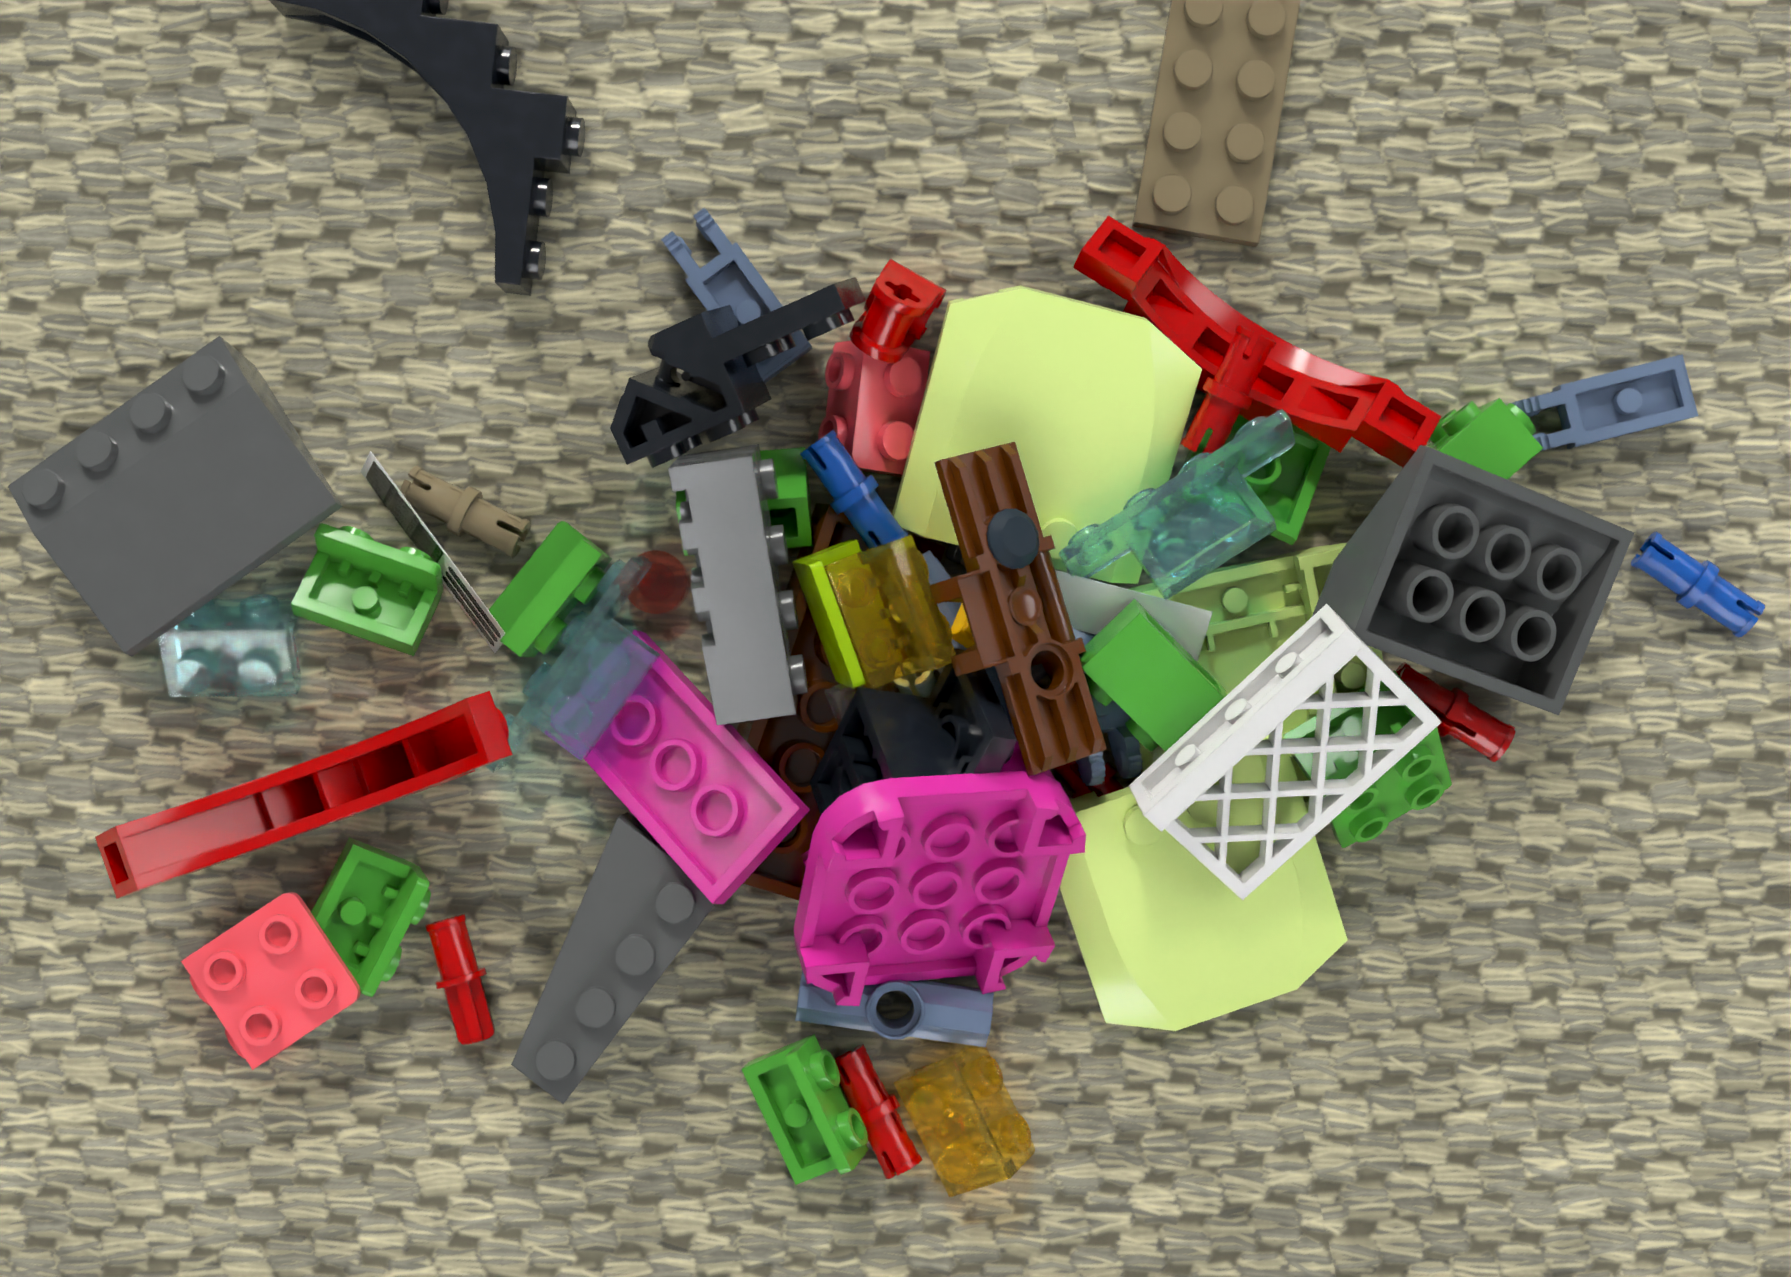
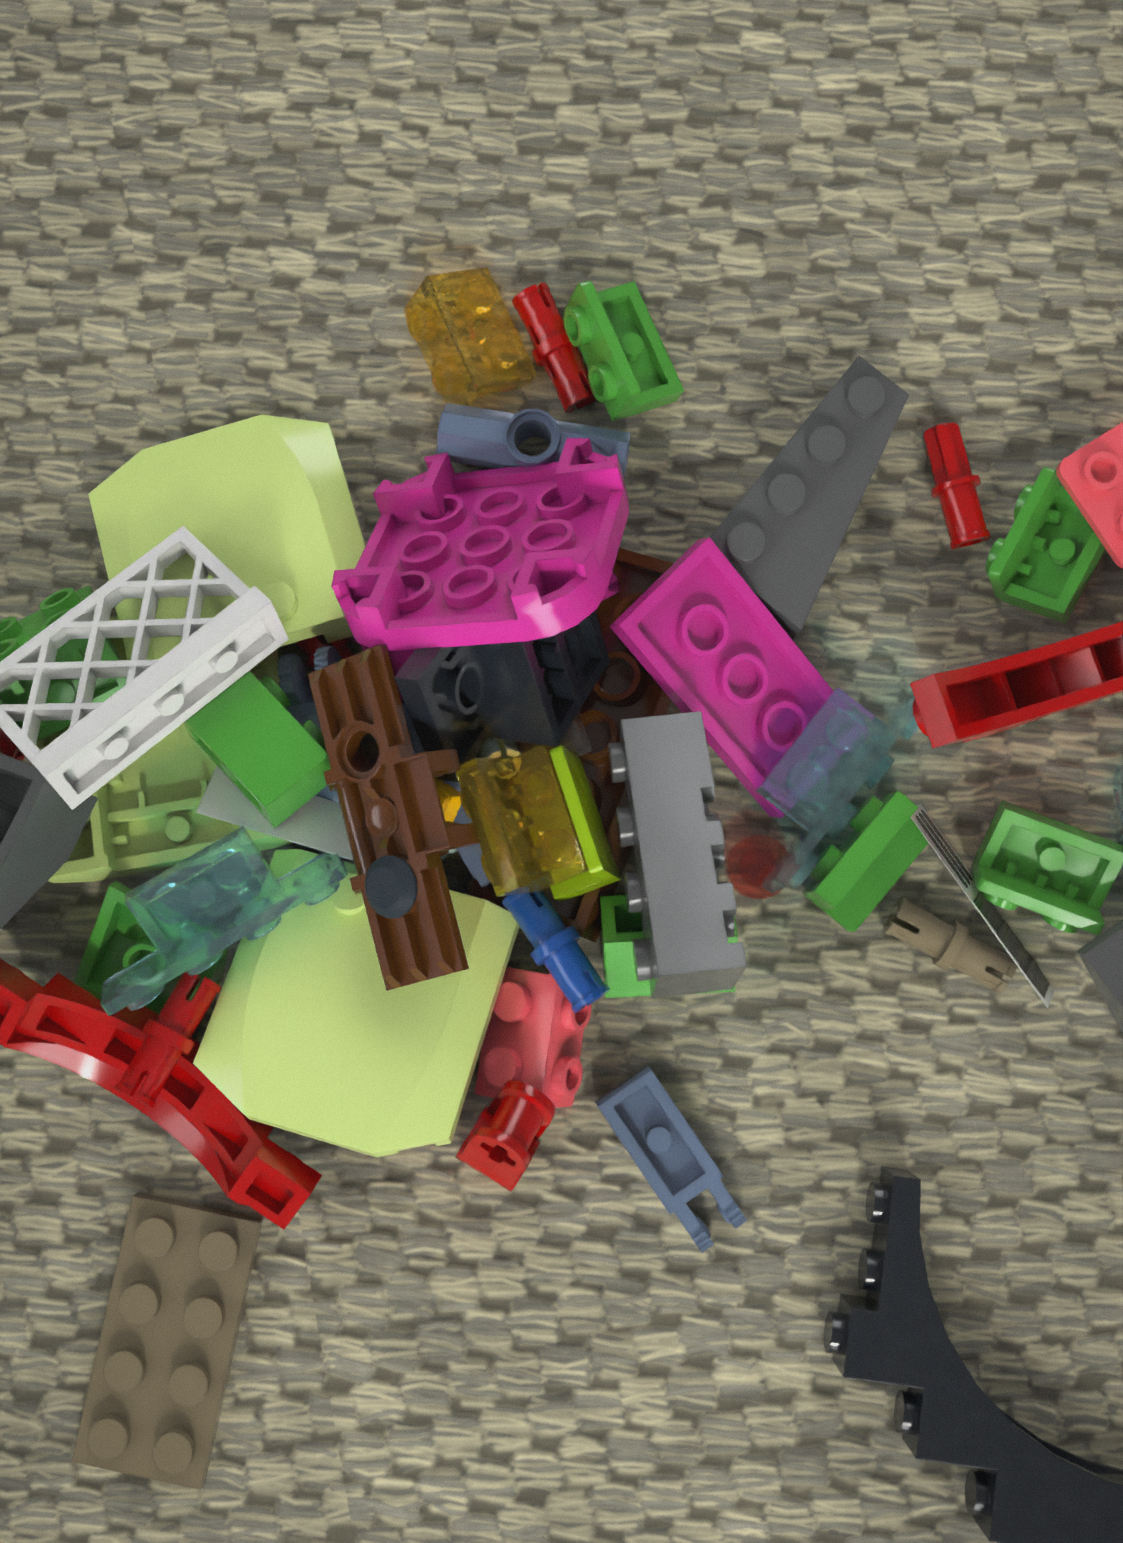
camera: 175 degrees right, 5 degrees down
black piece [610,277,866,468] -> none

